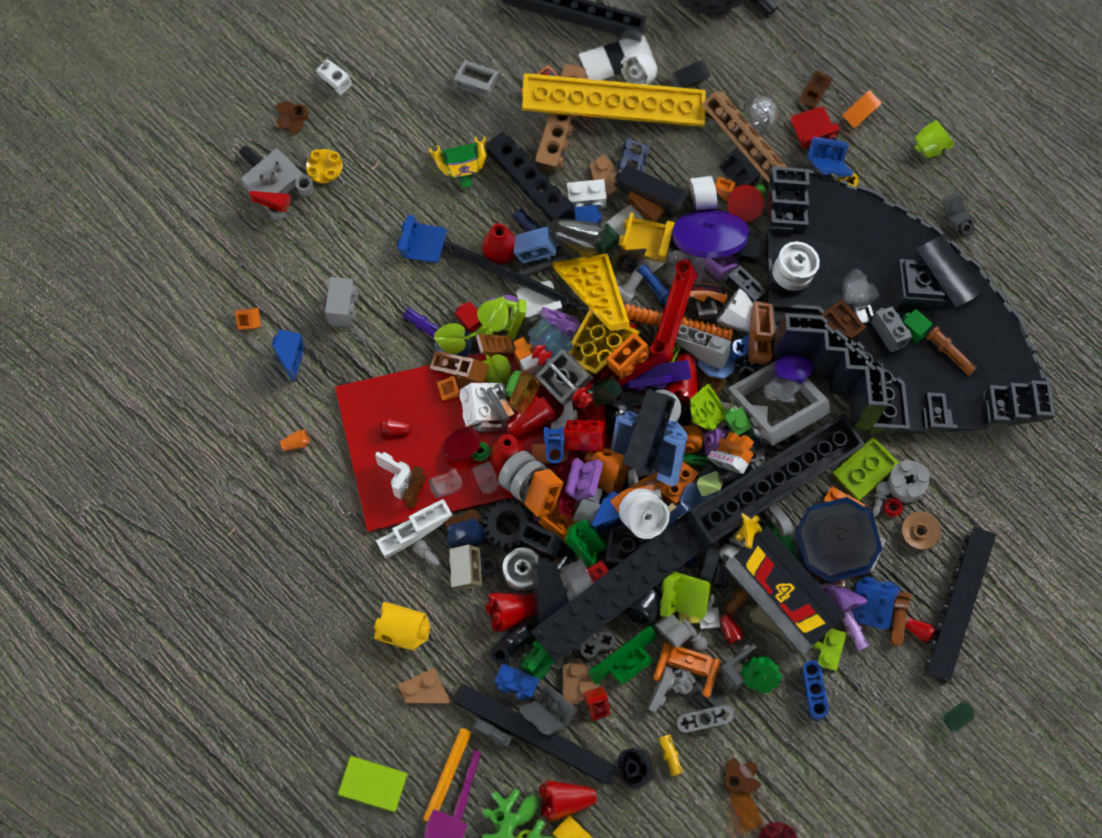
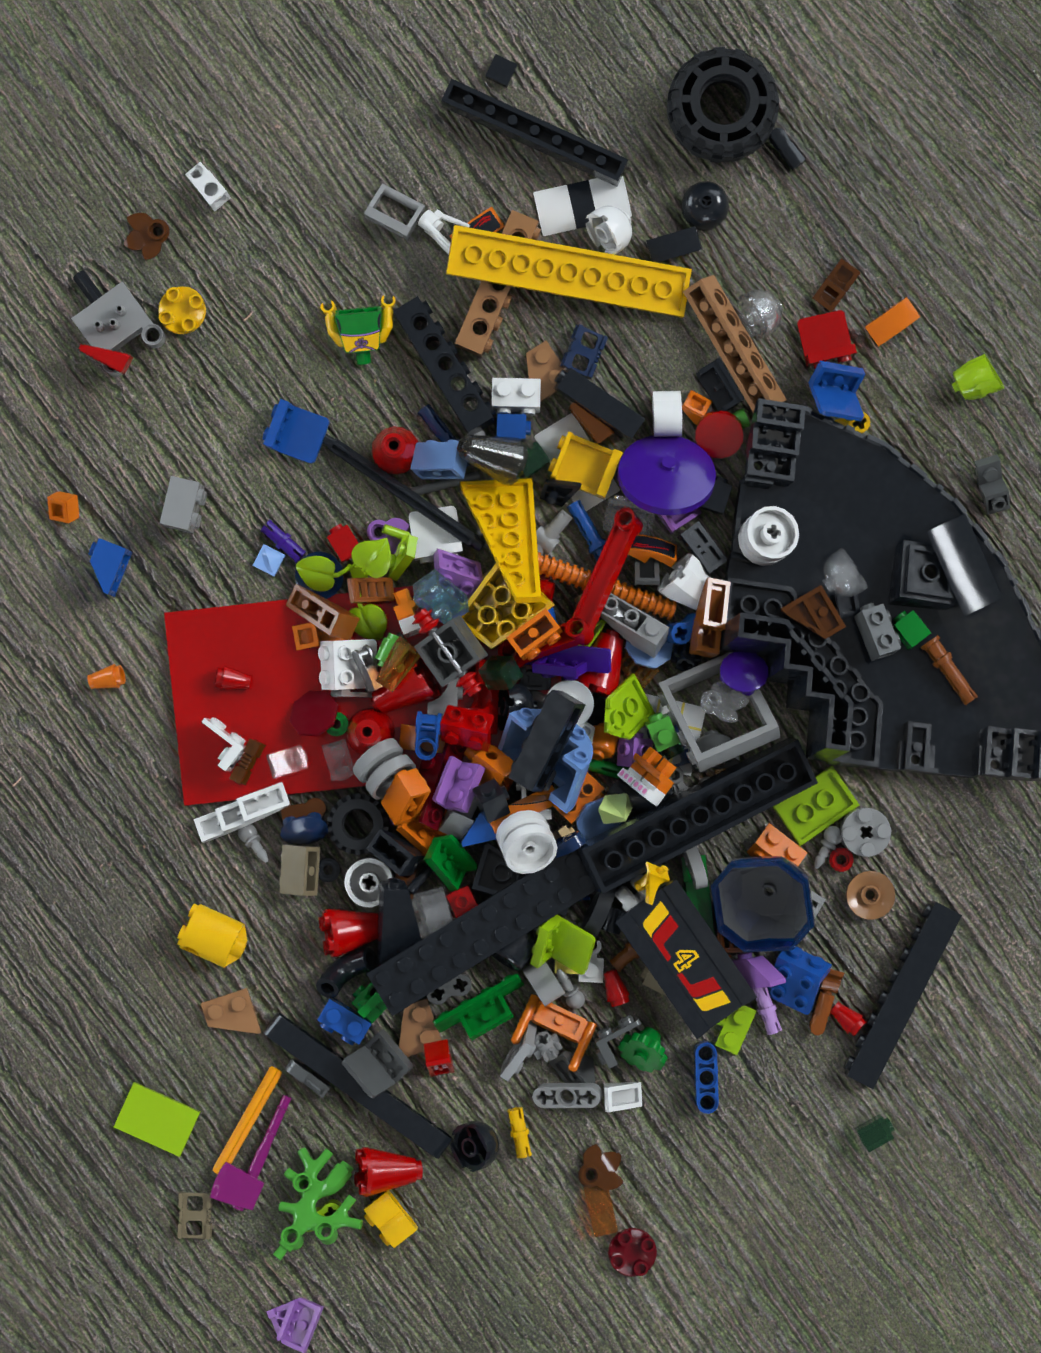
camera: 10 degrees right, 15 degrees up
none -> light blue tile [253,544,286,577]
none -> white plant [418,210,470,255]
none -> black brick [473,778,510,824]
none -> white slope [603,1082,642,1112]
none -> black cylinder [681,181,729,231]

